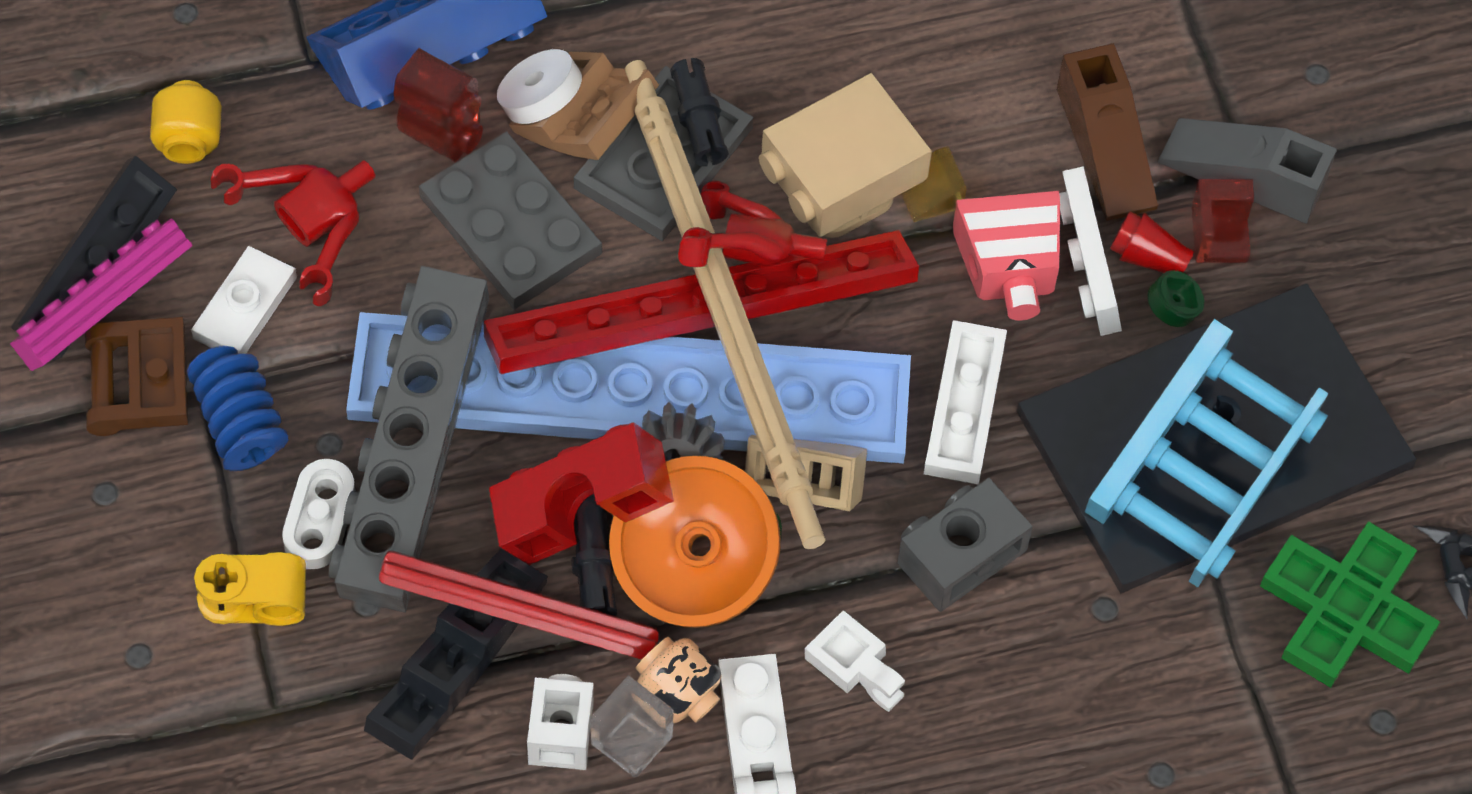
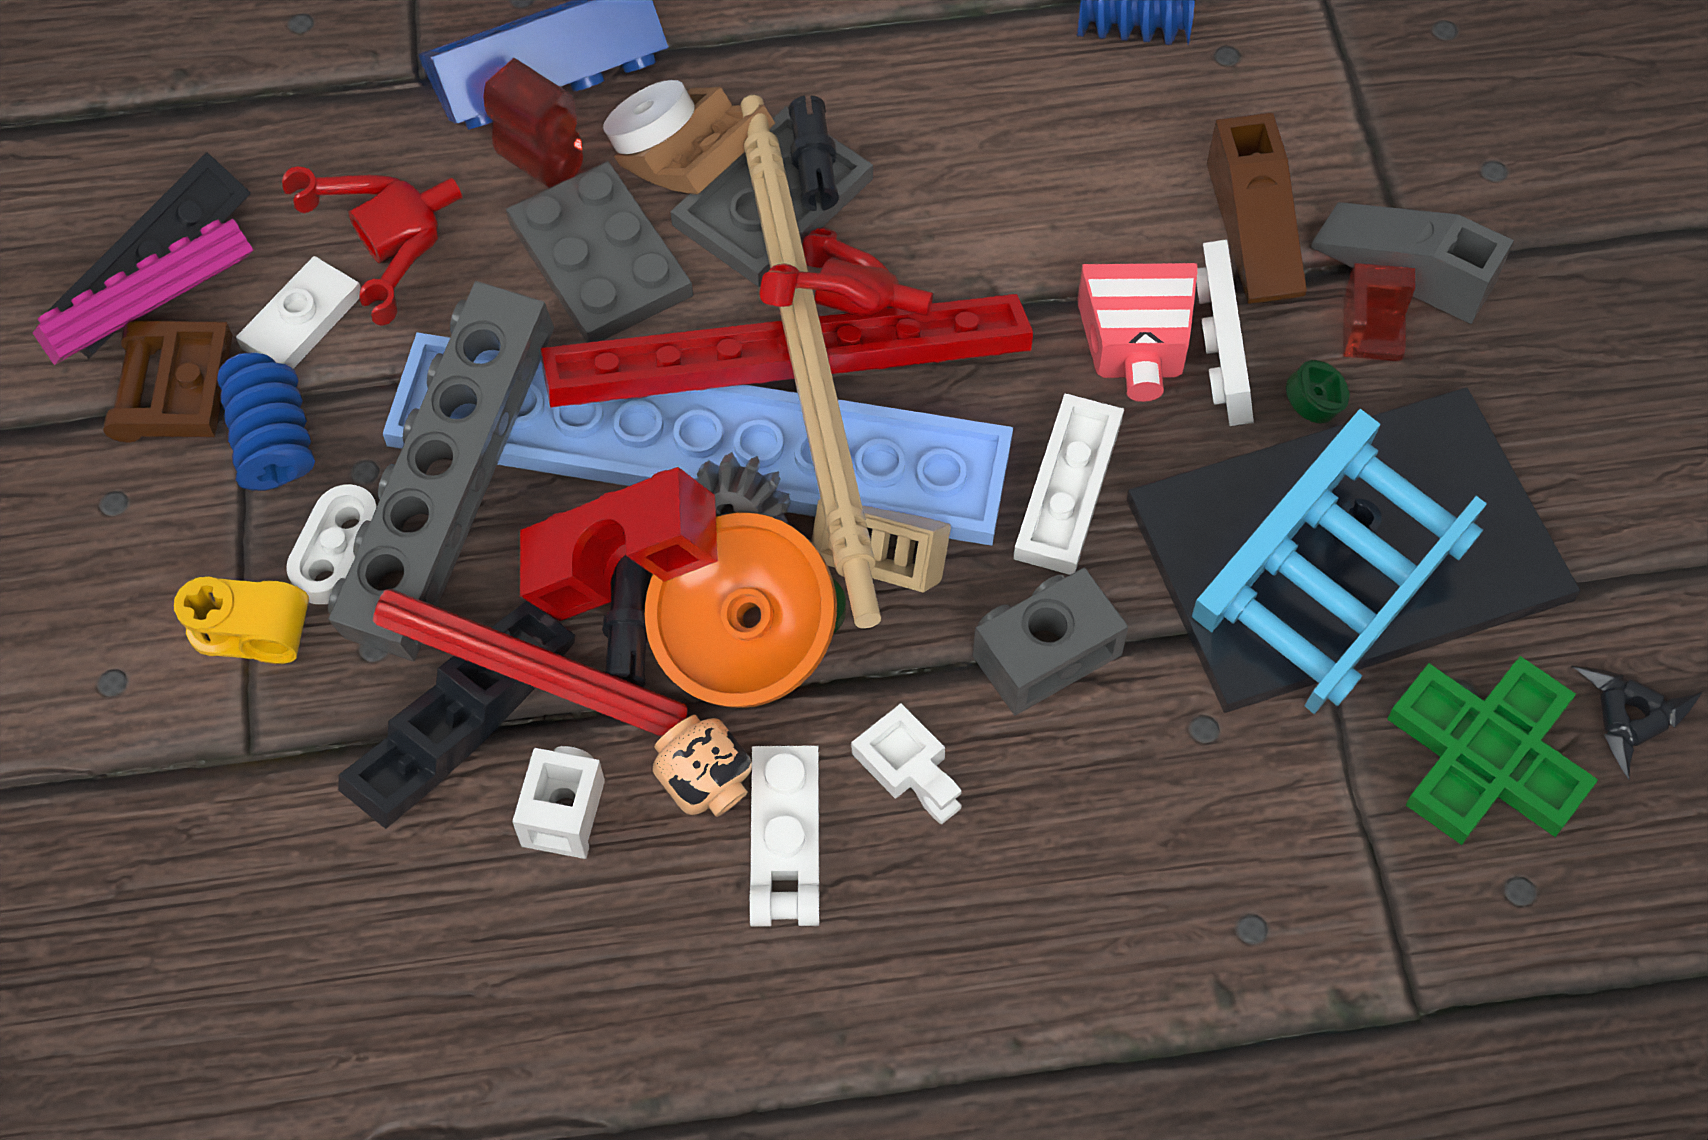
camera: 10 degrees right, 0 degrees up
yellow head [150,80,222,164] -> none
clear panel [591,675,674,778] -> none
tan brick [759,73,932,238] -> none
clear yellow slope [901,146,966,222] -> none
red cone [1109,211,1194,273] -> none

